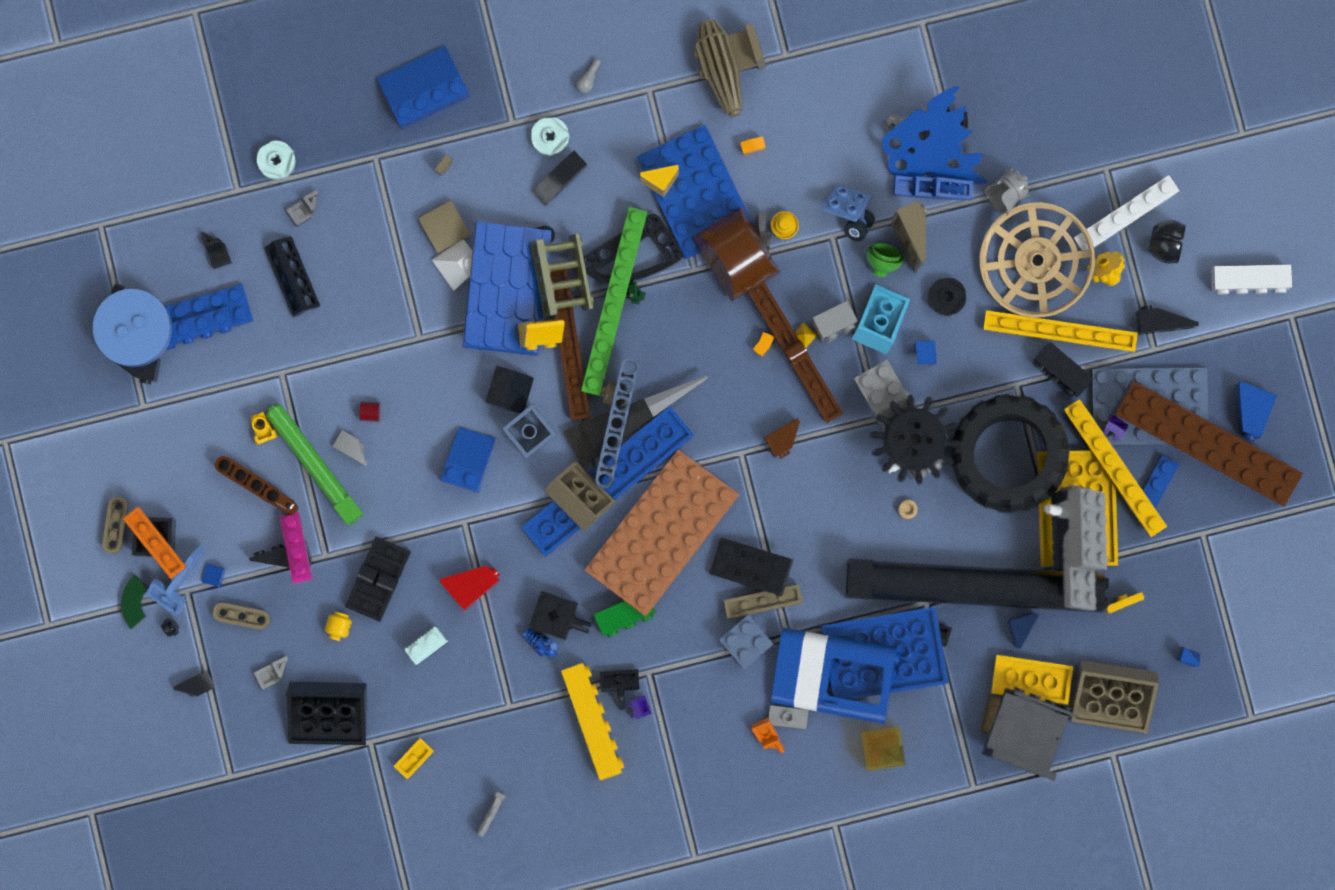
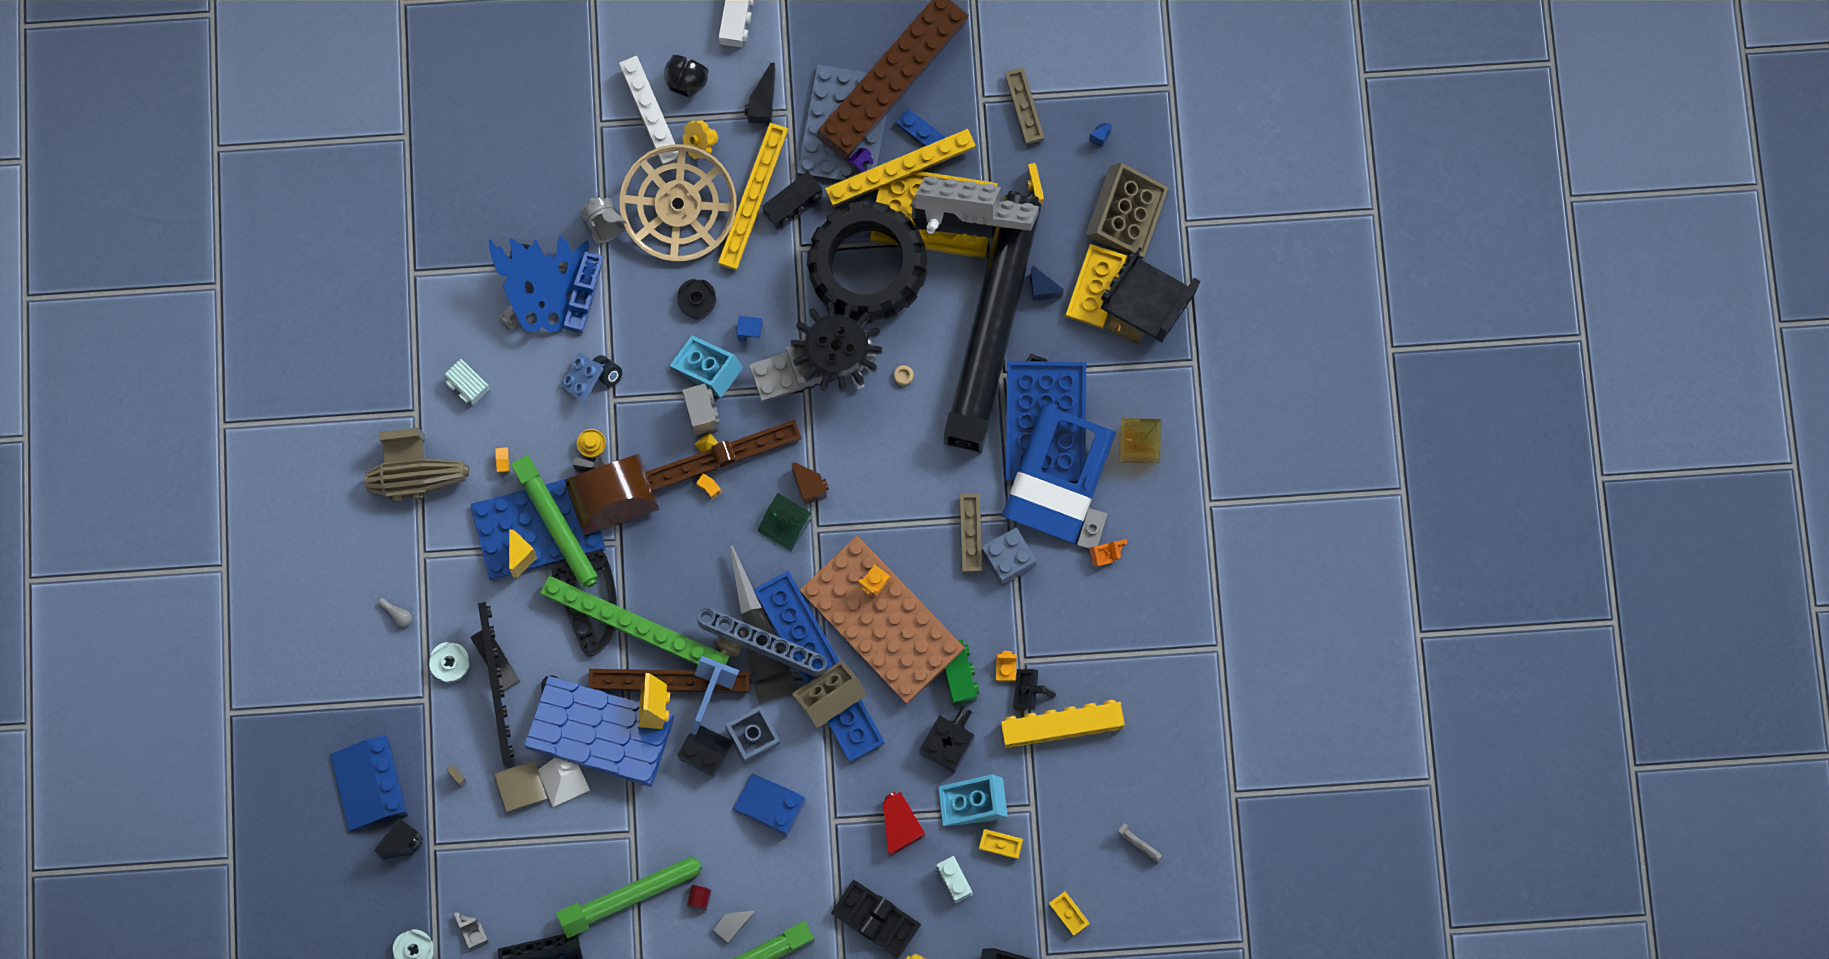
camera: 80 degrees left, 10 degrees down
blue piece [522,628,558,657] -> none
olive fence [530,233,594,318] -> none
dark purple tile [626,696,652,719] -> none
dark green hat [627,281,646,305] -> none
black plate [709,537,794,597] -> none
bright green piece [866,243,904,277] -> none
dark tan slope [891,201,927,274] -> none
blue slope [1236,381,1277,441] -> none
none -> black slope [374,818,423,859]
none -> light aqua brick [444,359,490,405]
none -> black plate [478,602,514,763]
none -> bright green brick [511,454,598,588]
none -> bright green brick [556,856,702,939]
none -> medium blue piece [691,656,739,735]
none -> clear green slope [758,493,812,551]
none -> light orange bracket [858,564,891,597]
none -> medium azure slope [938,774,1008,827]
none -> yellow plate [979,829,1023,860]
none -> light orange bracket [996,651,1017,682]
none -> dark tan plate [1005,67,1045,145]

